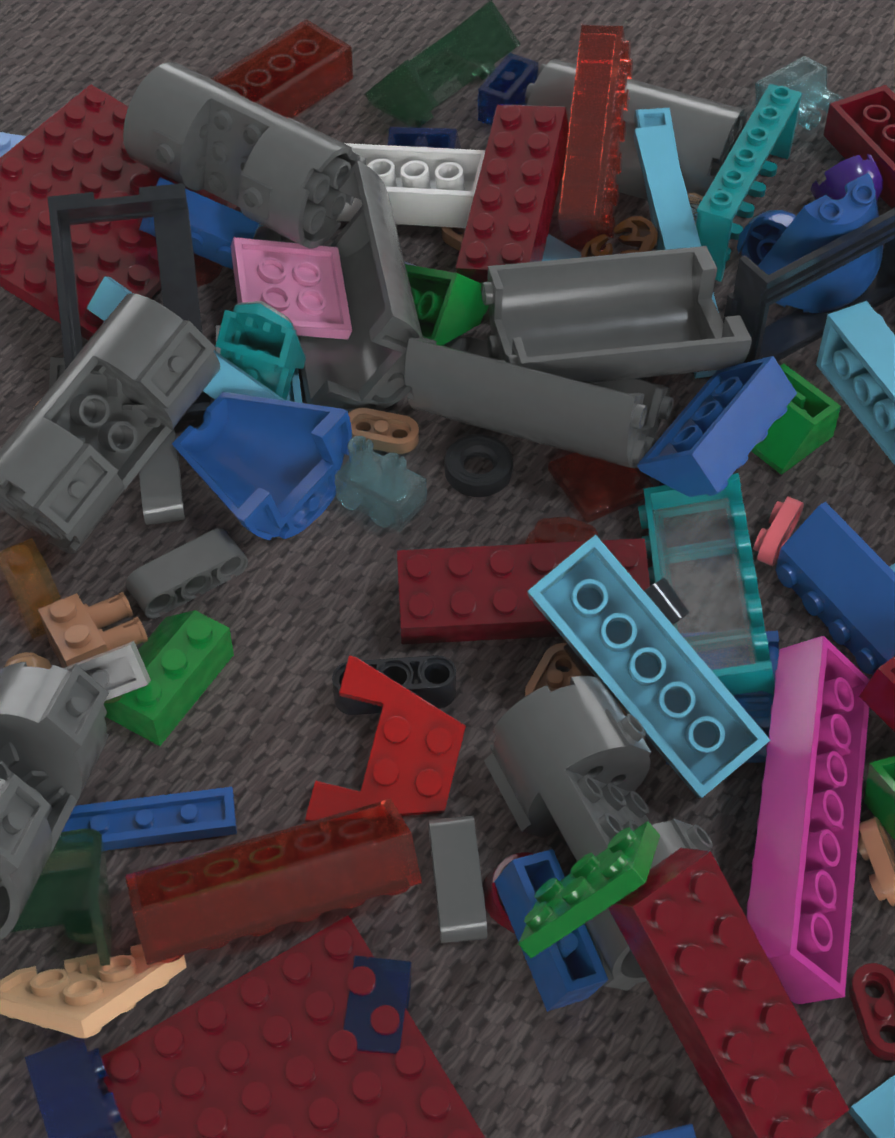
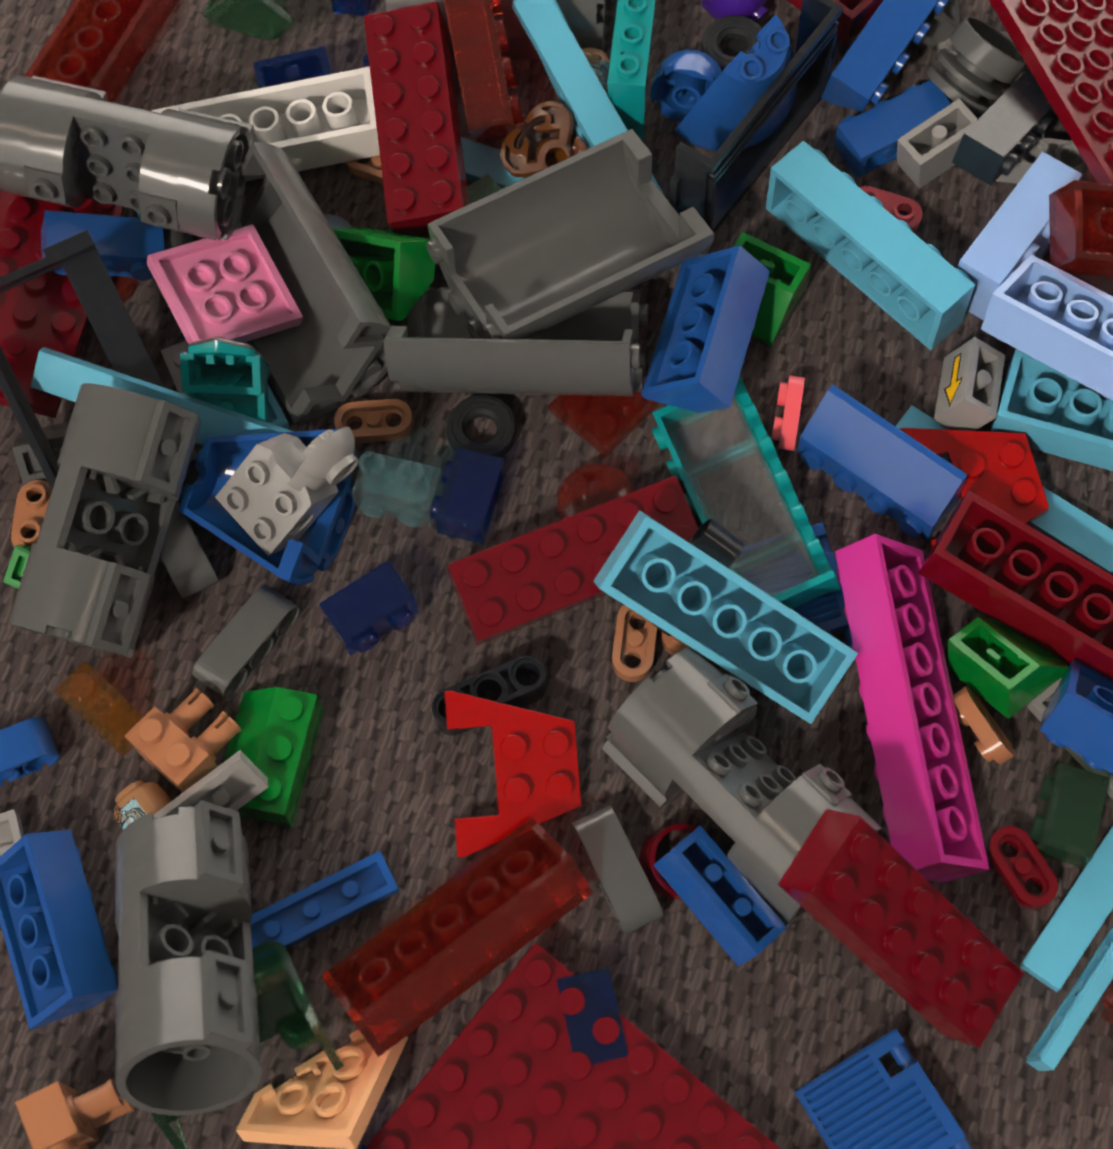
camera: 15 degrees left, 15 degrees up
green plate [518,821,660,959] -> none
none -> light grey brick [215,426,359,557]
none -> clear blue brick [319,560,419,656]
none -> clear blue brick [431,448,505,544]

